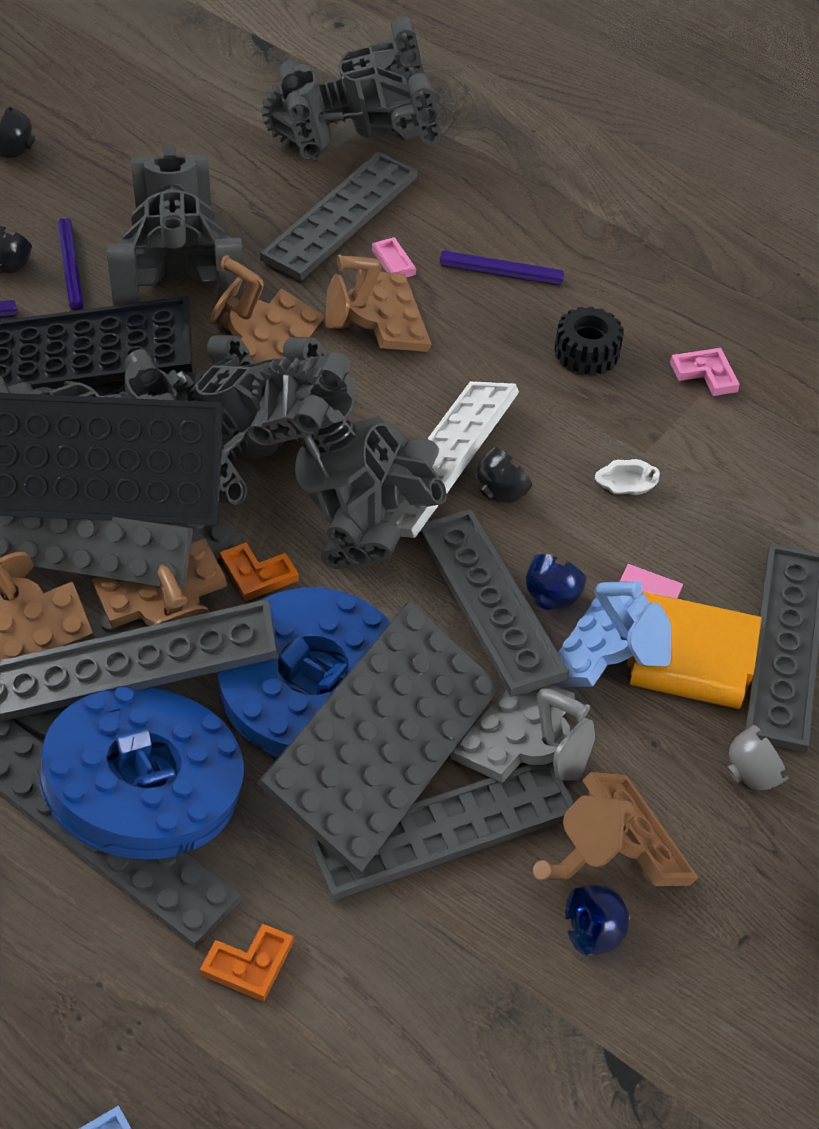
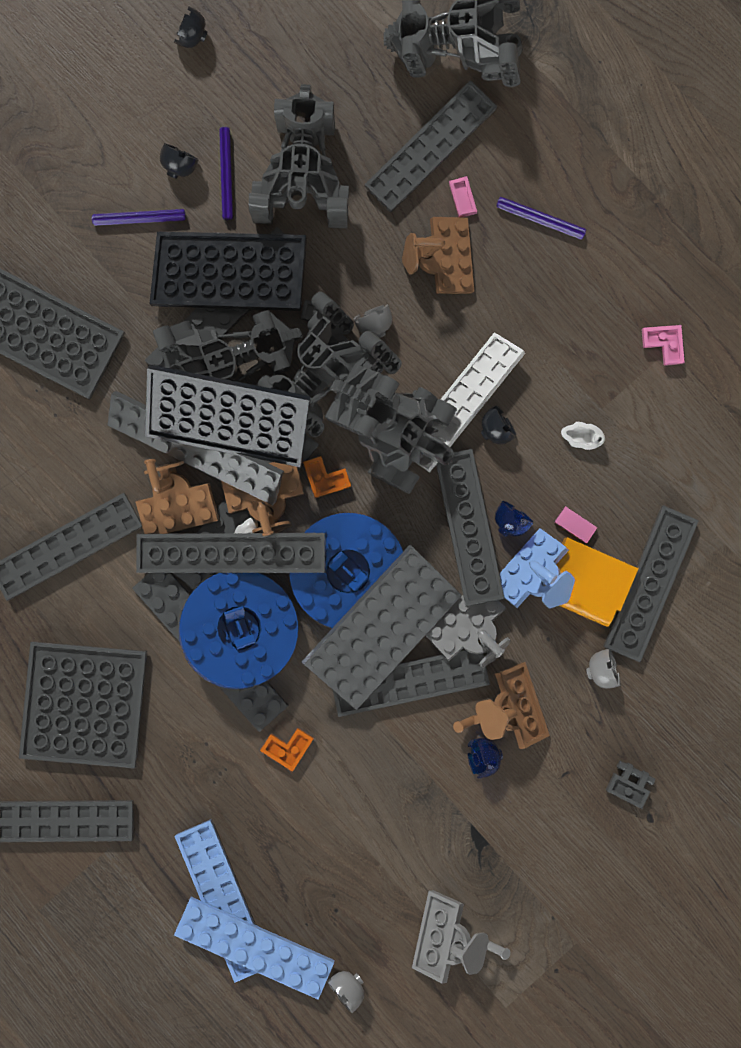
camera: 15 degrees right, 35 degrees up
medium nougat plate [209,255,325,363] -> none
black tyre [554,306,624,376] -> none

